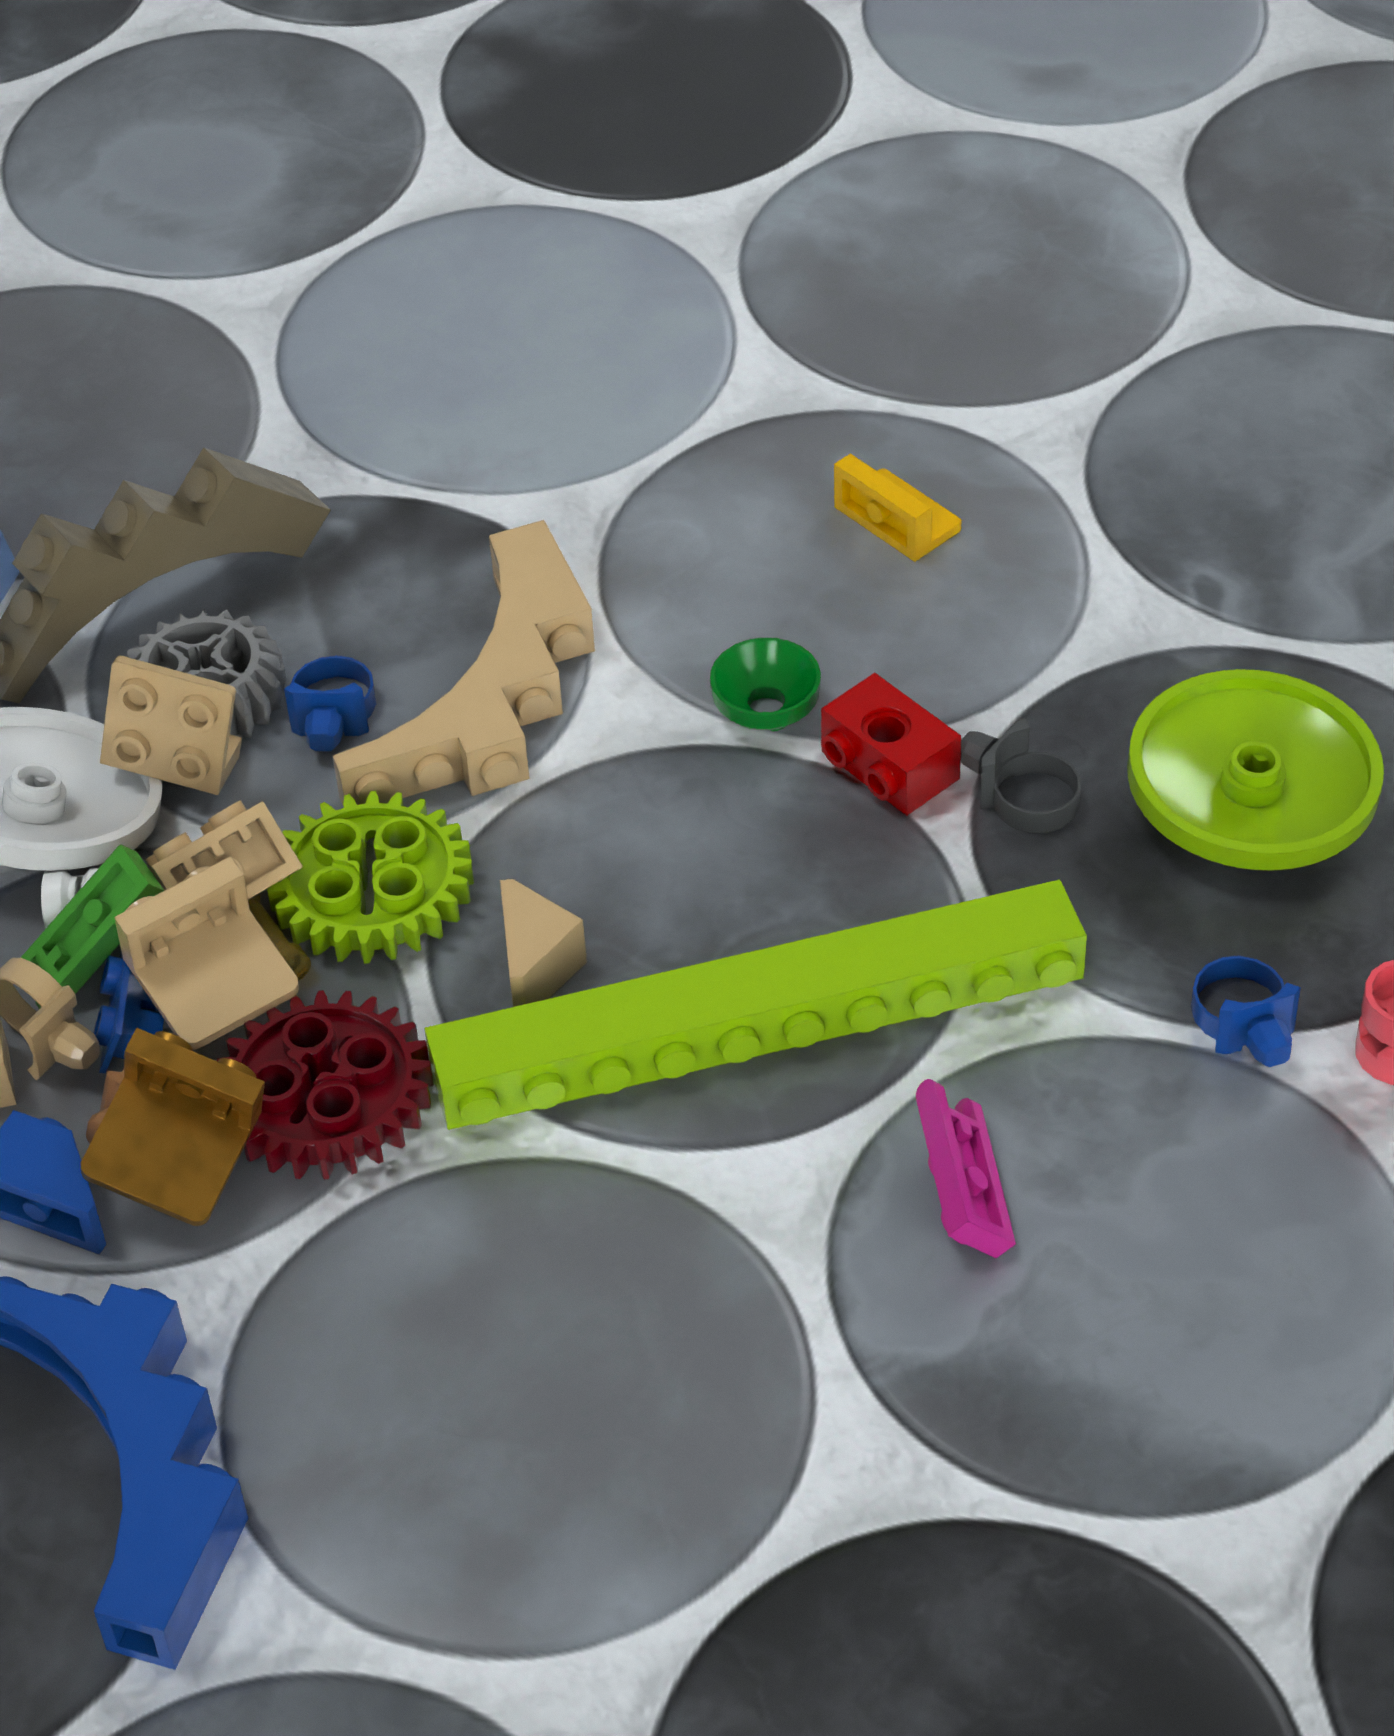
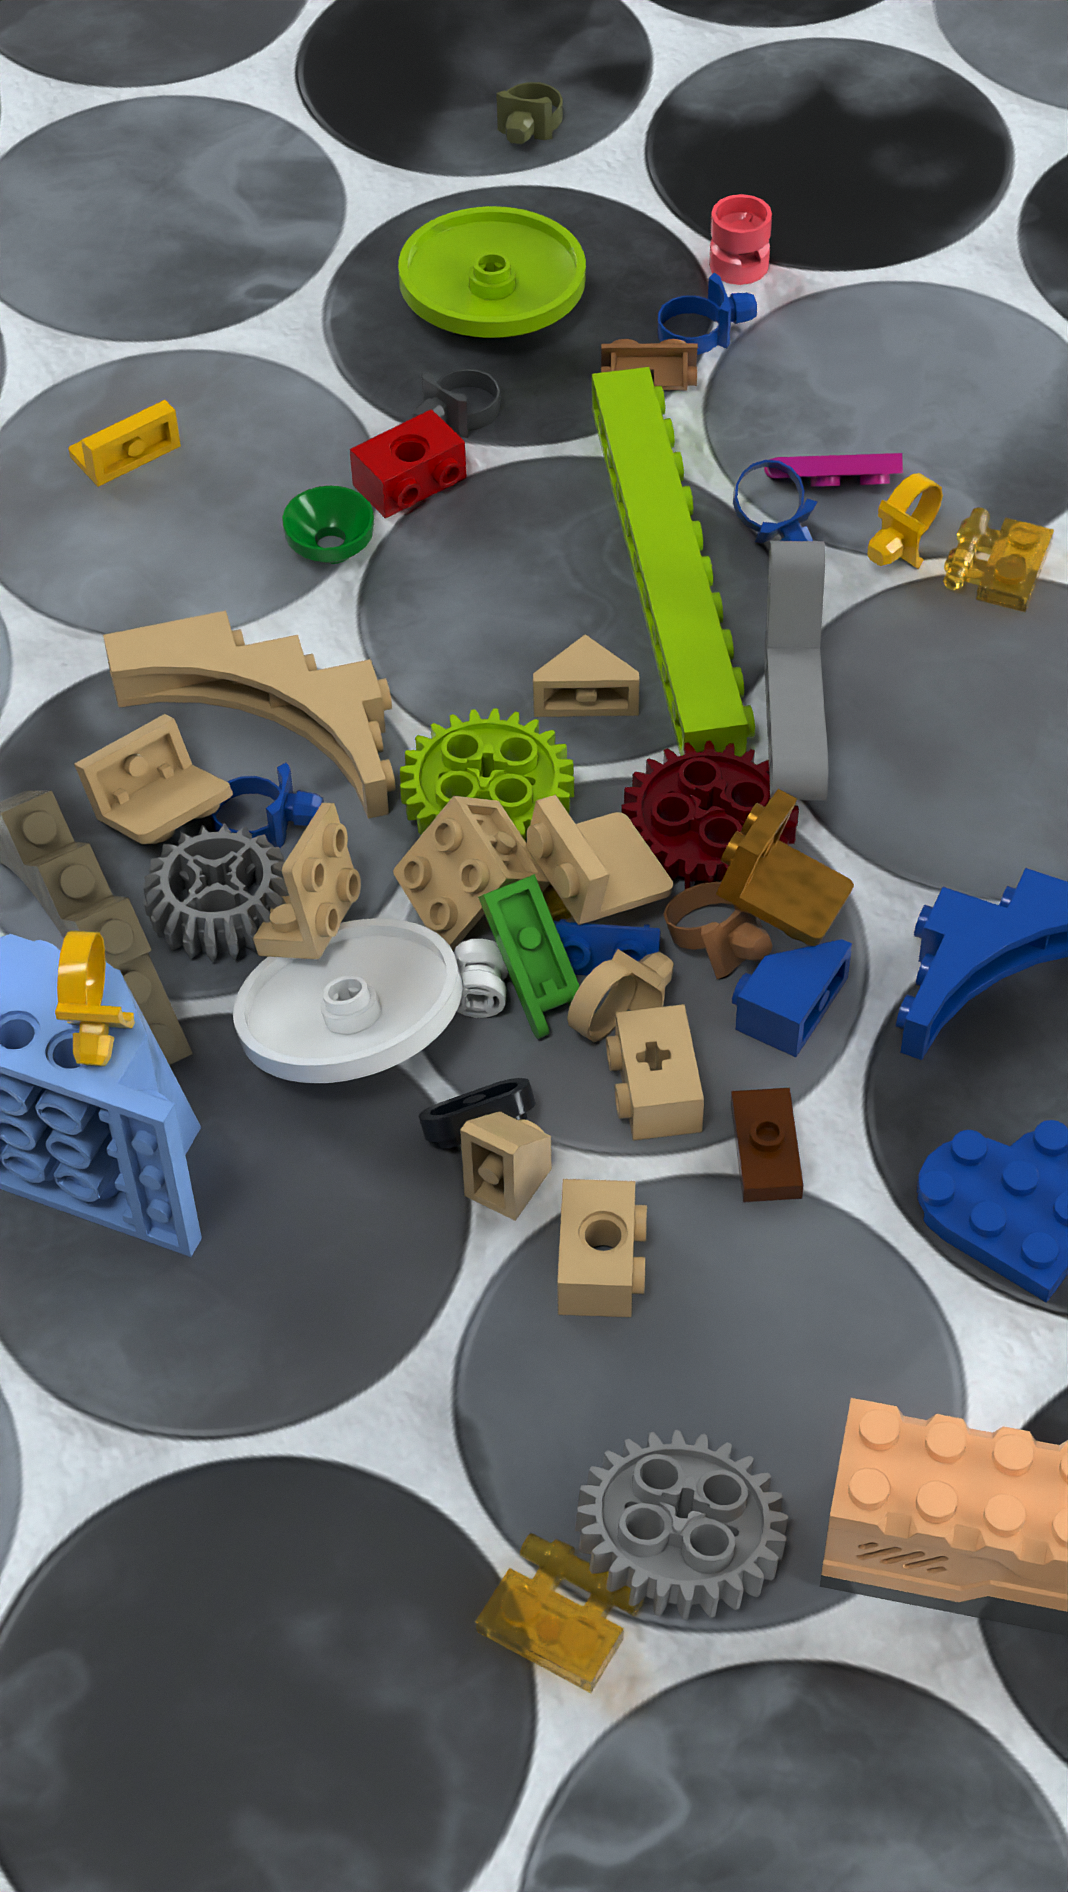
camera: 85 degrees left, 5 degrees up
none -> tan bracket [74,714,233,844]
none -> medium nougat hinge [601,339,698,391]
none -> blue piece [733,460,818,543]
none -> light grey beam [764,541,828,800]
none -> yellow piece [867,473,943,569]
none -> clear yellow plate [943,507,1054,612]

